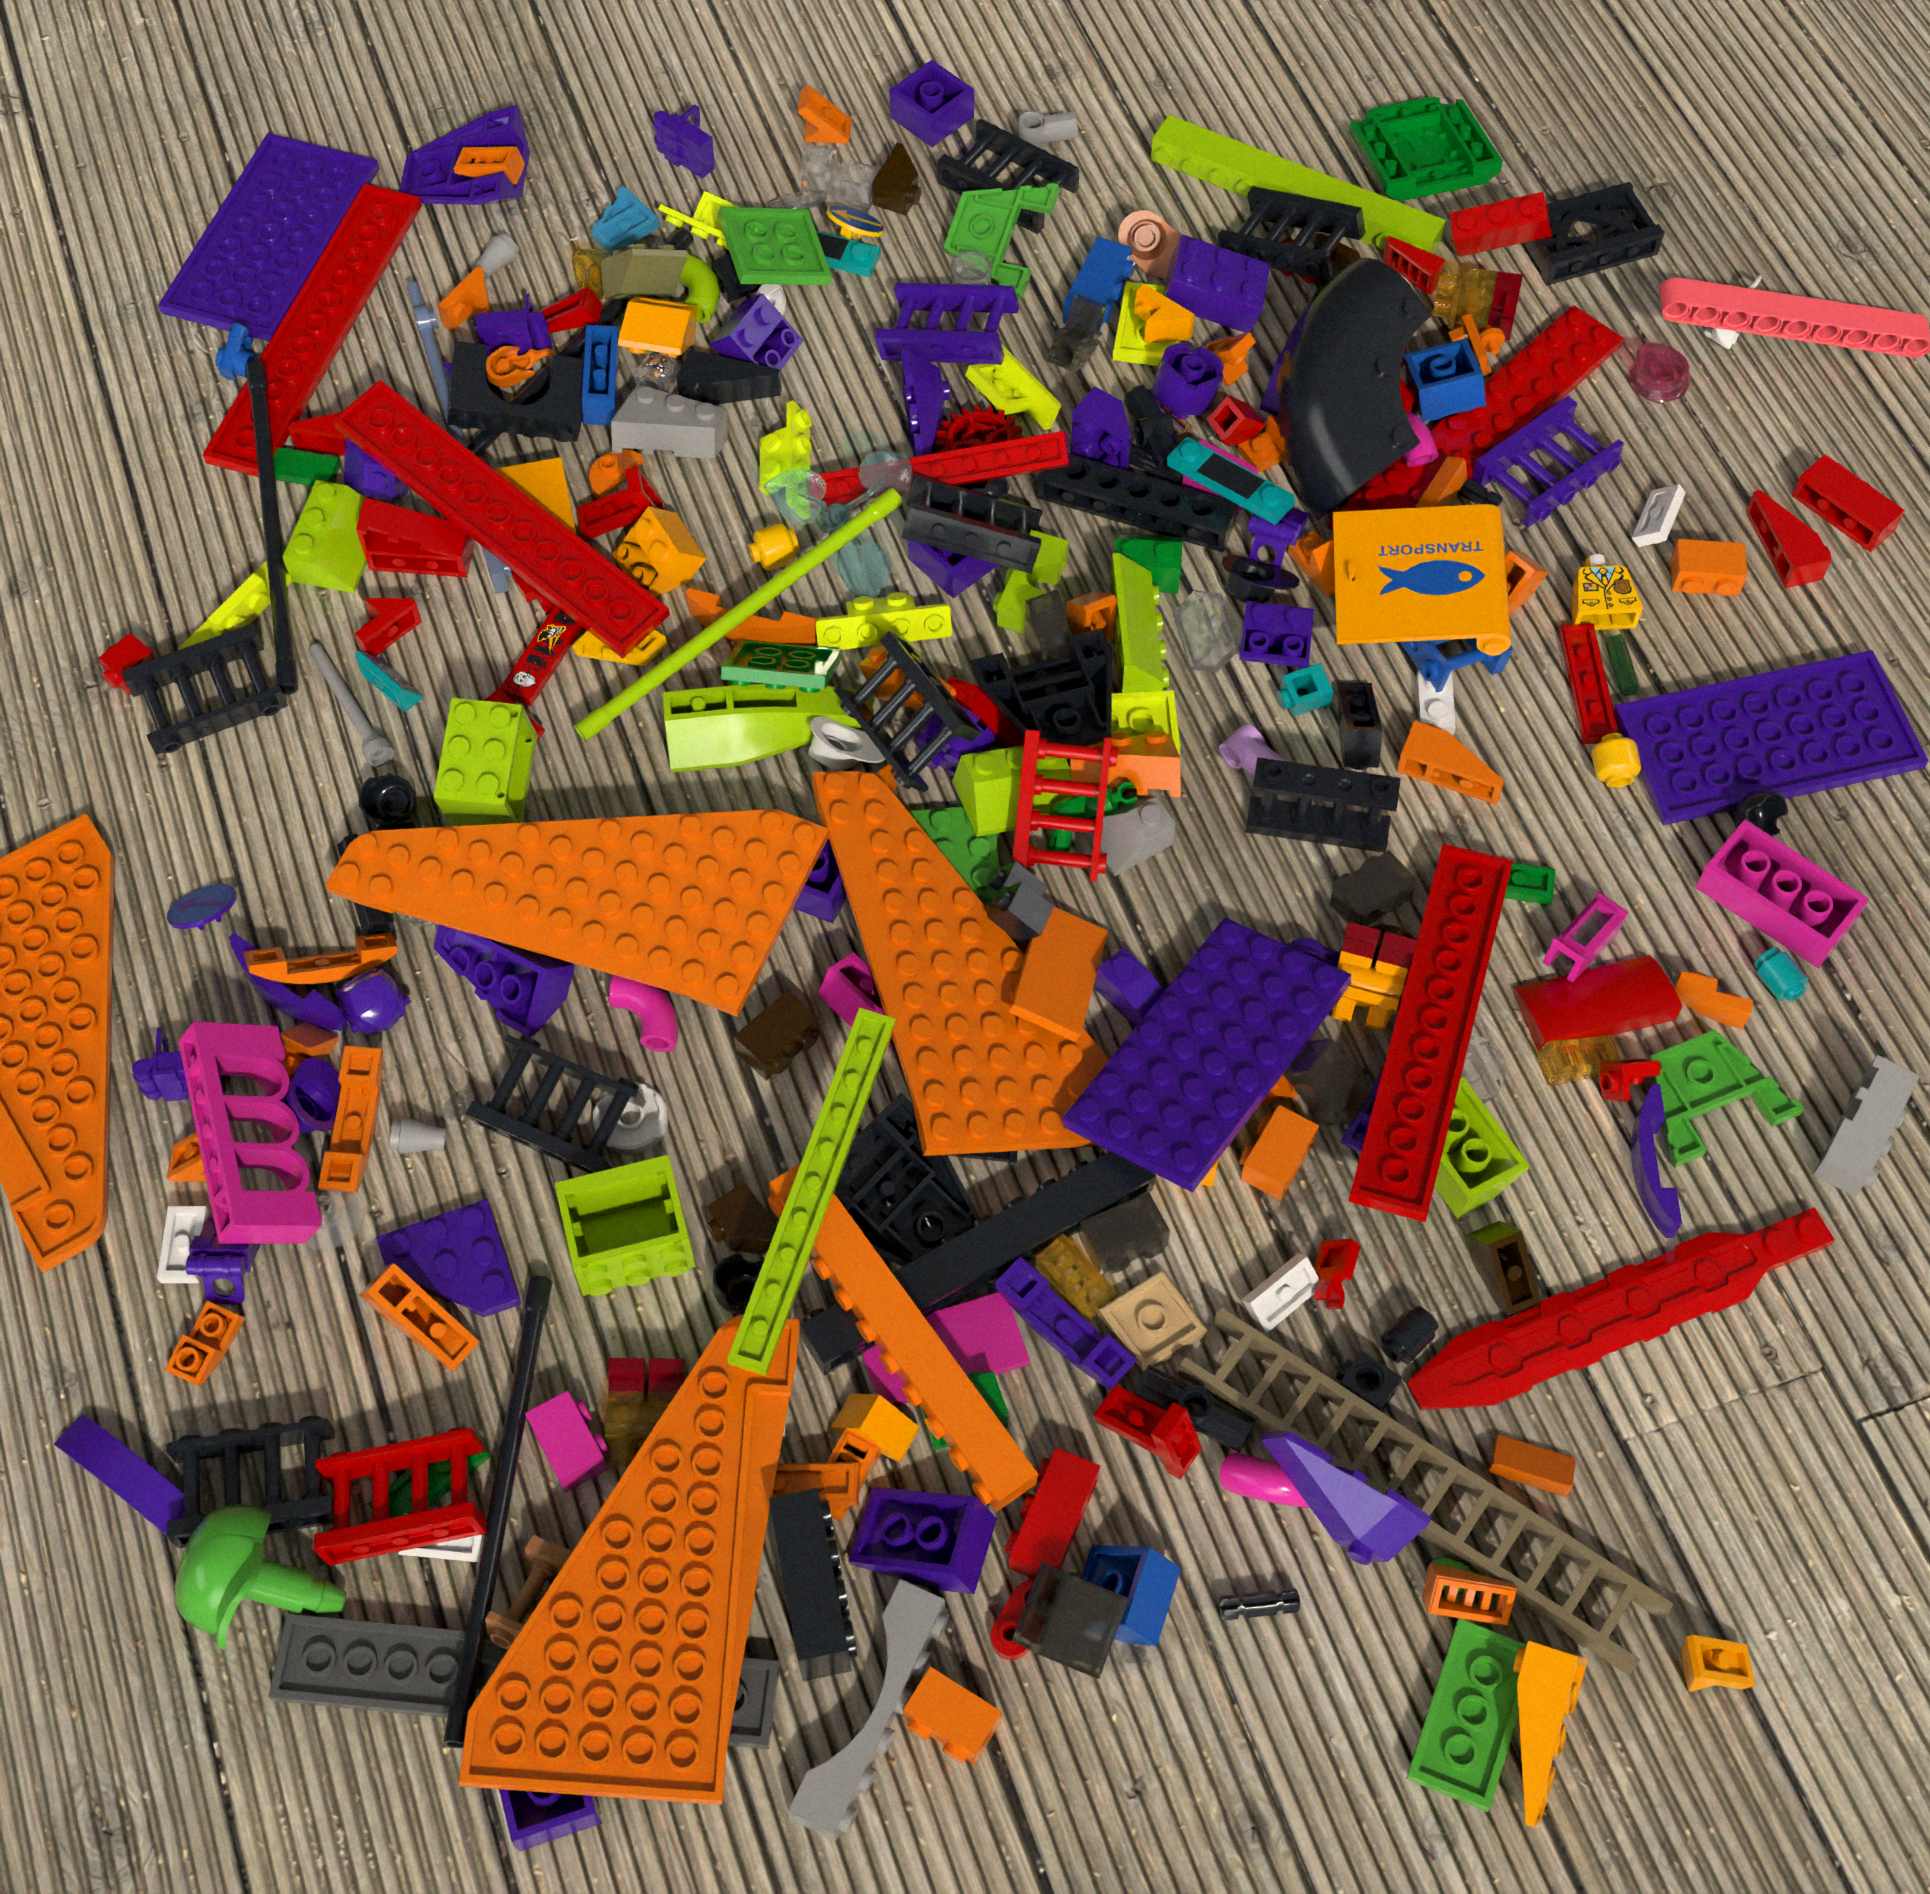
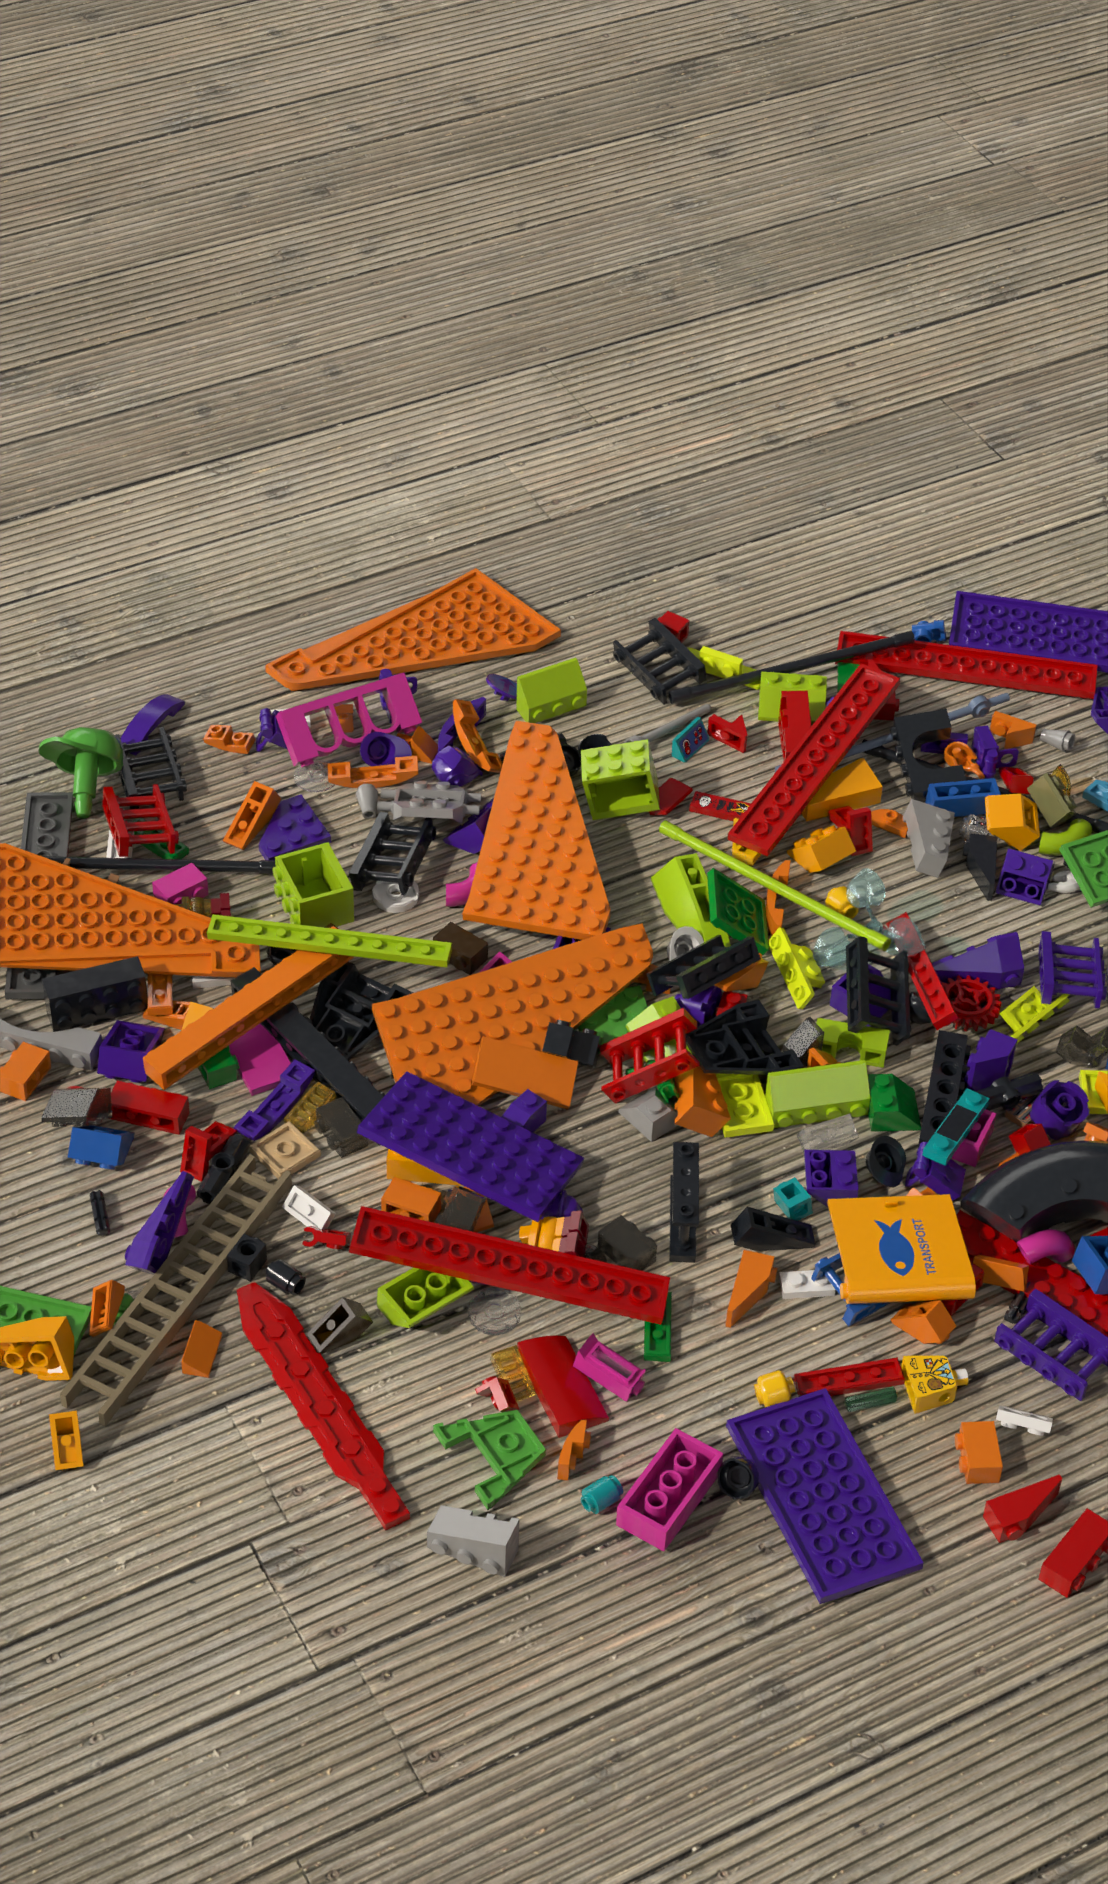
camera: 80 degrees right, 15 degrees down
neon yellow bracket [759,400,812,519] -> none
lavender piece [1219,723,1285,776] -> none
dark purple slope [1631,1084,1682,1238] -> none
none -> light grey piece [377,781,481,823]
none -> lime slope [516,657,587,723]

